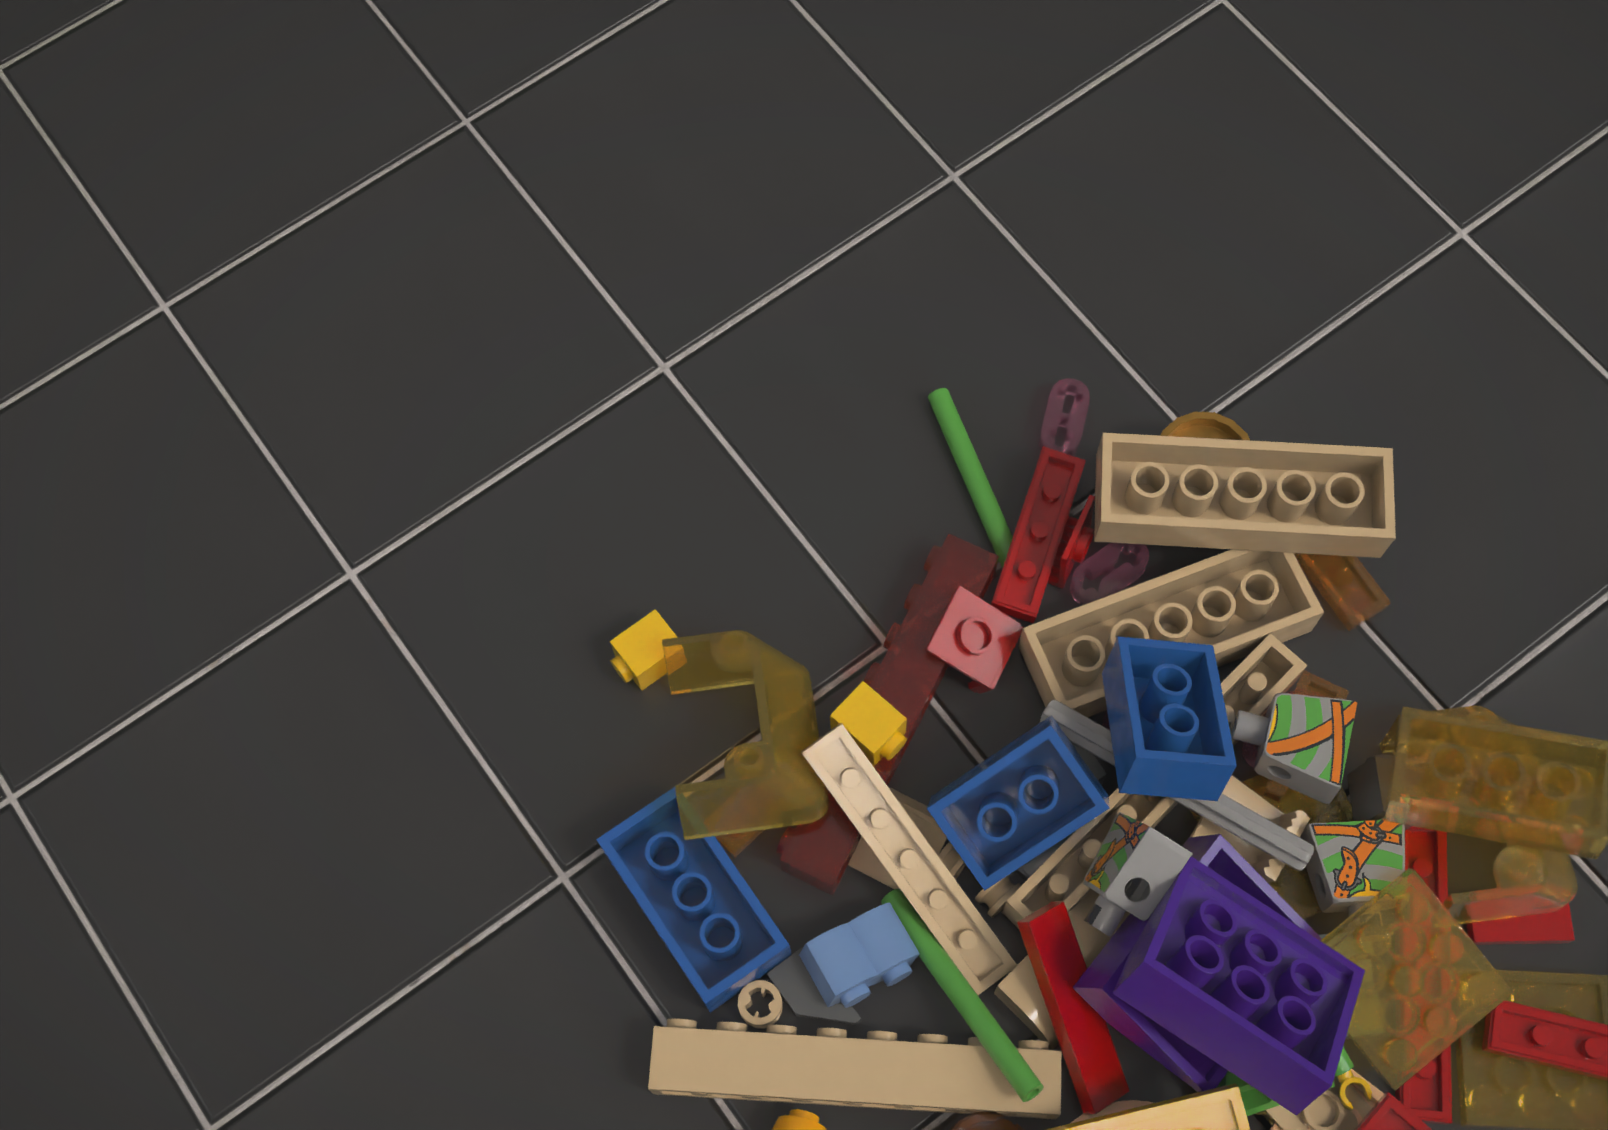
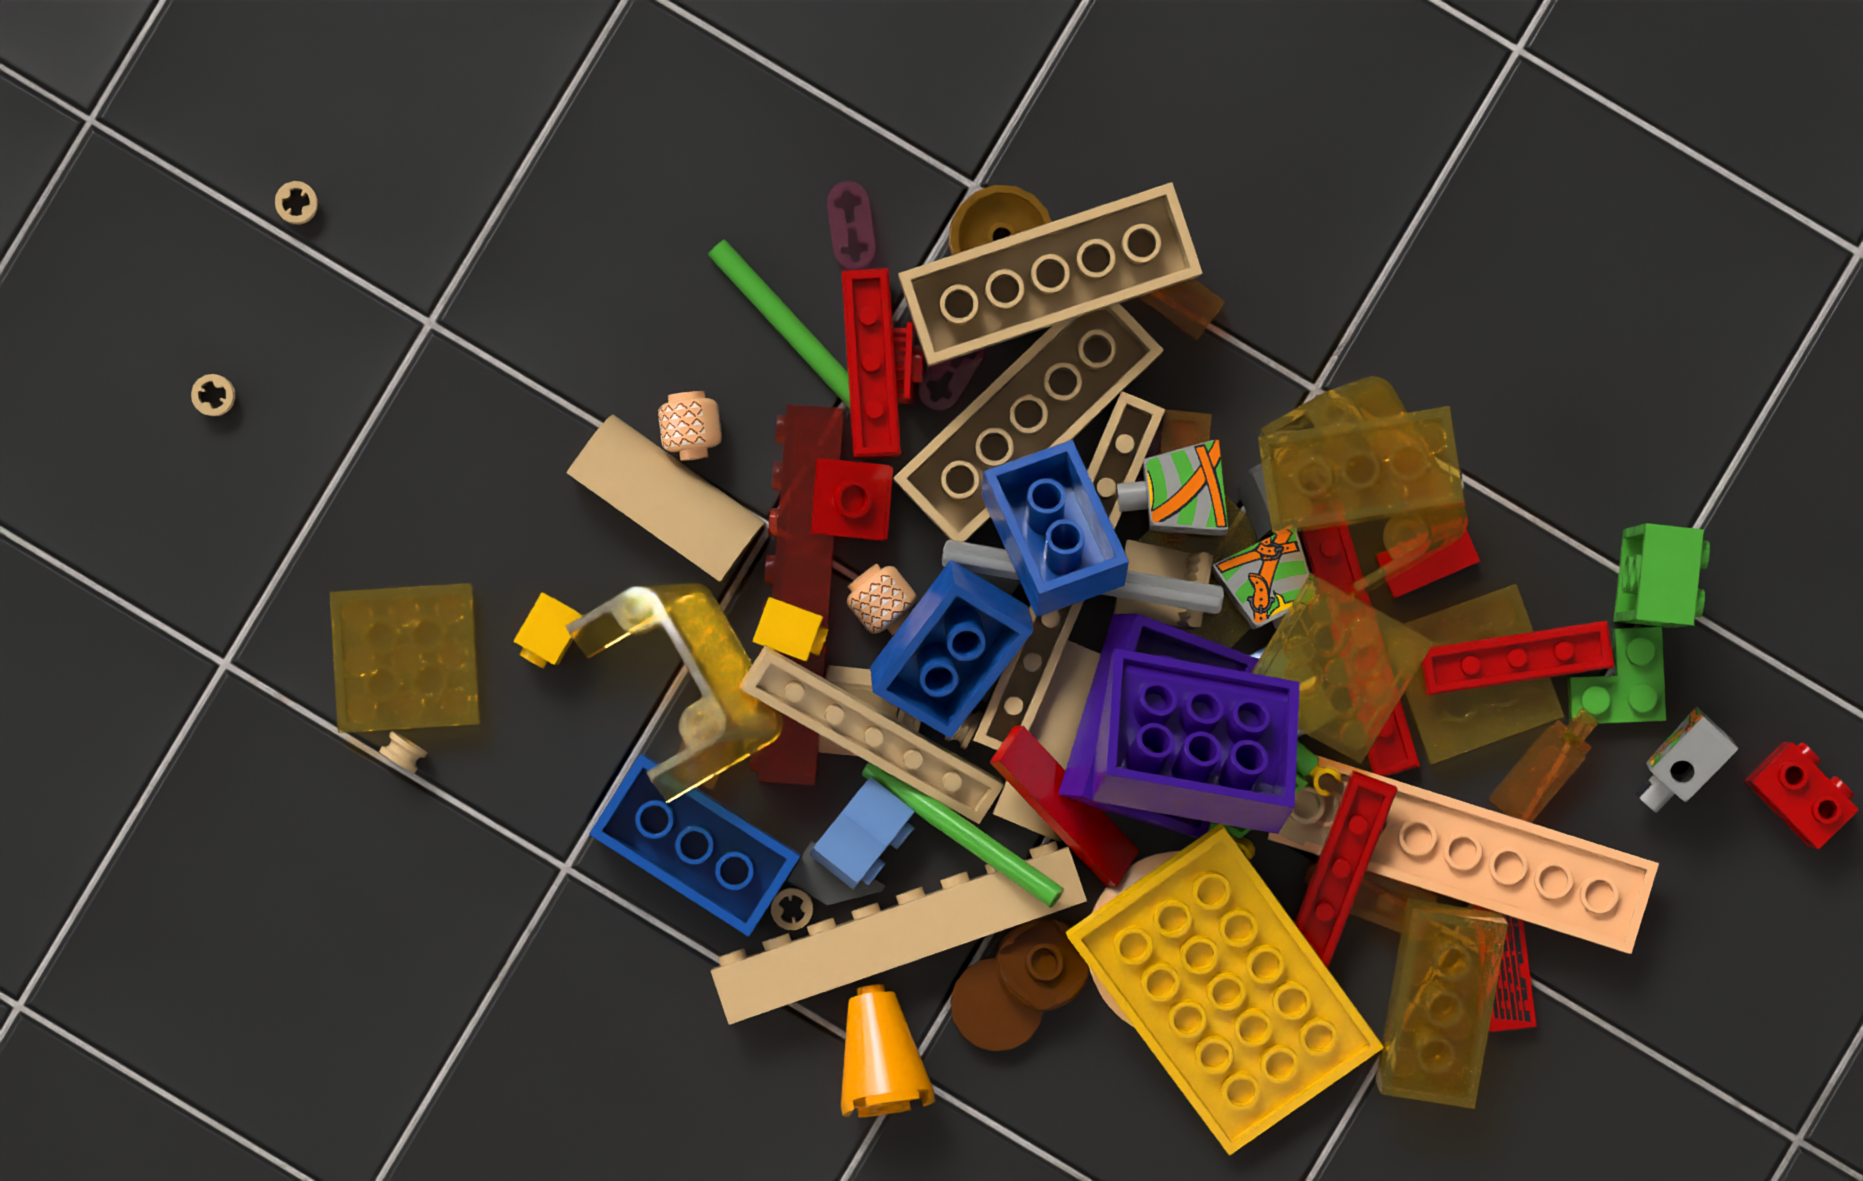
camera: 25 degrees left, 20 degrees up
light grey torso [1083,812,1192,937] -> none
none -> tan bush [191,374,236,416]
none -> tan bush [275,181,318,225]
none -> clear yellow plate [330,583,481,733]
none -> tan bush [379,731,428,773]
none -> tan brick [566,414,766,583]
none -> light nougat head [658,391,722,461]
none -> light nougat head [847,564,917,635]

